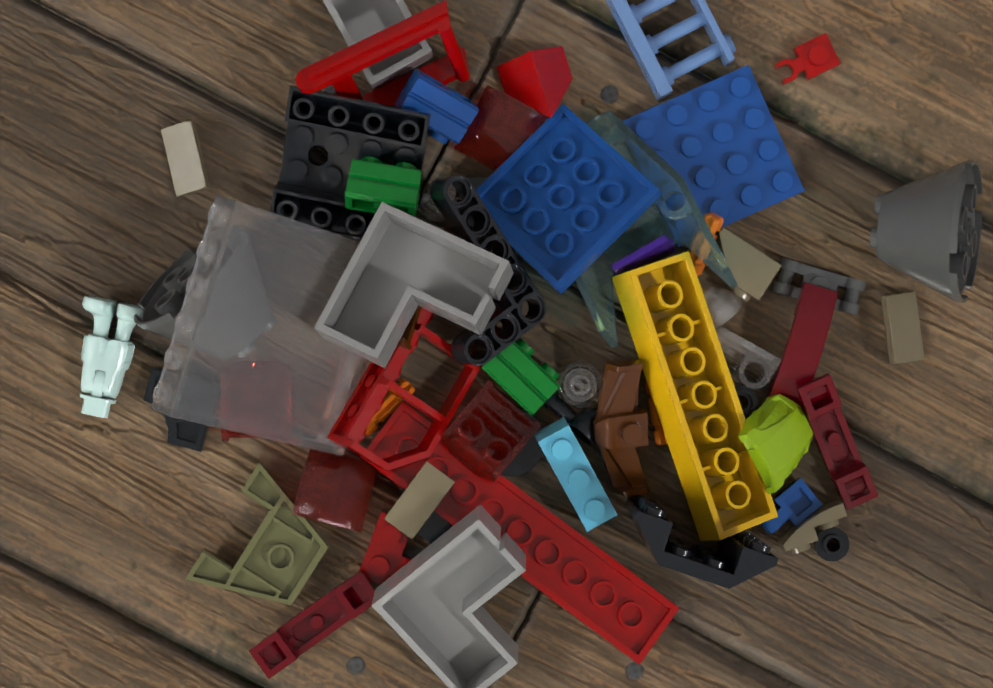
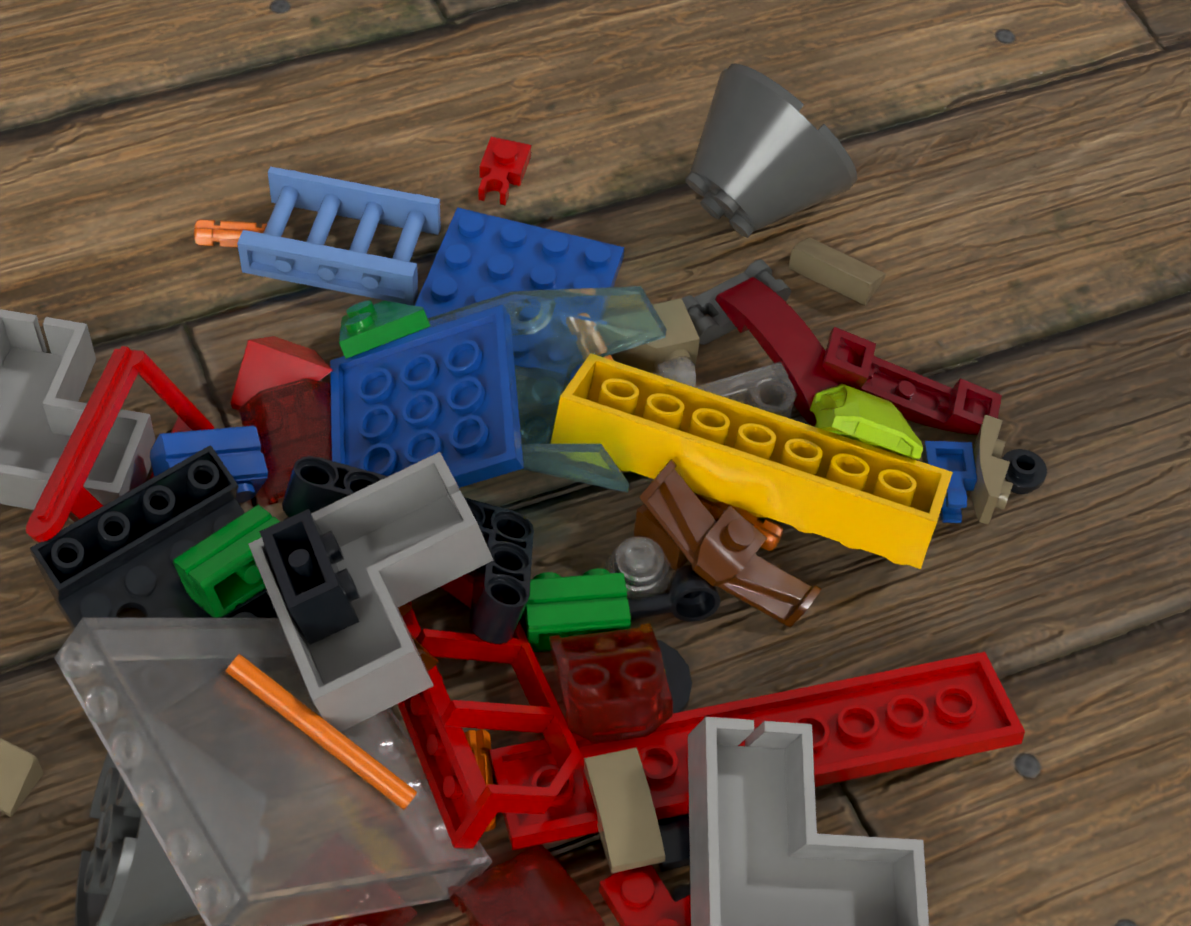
camera: 55 degrees left, 35 degrees down
medium azure brick [533,417,618,532] -> none
dark purple piece [611,234,675,276] -> none
black slope [625,495,779,589] -> none
none -> orange bar [225,653,417,810]
none -> black brick [259,509,360,645]
none -> green wing [339,300,431,359]

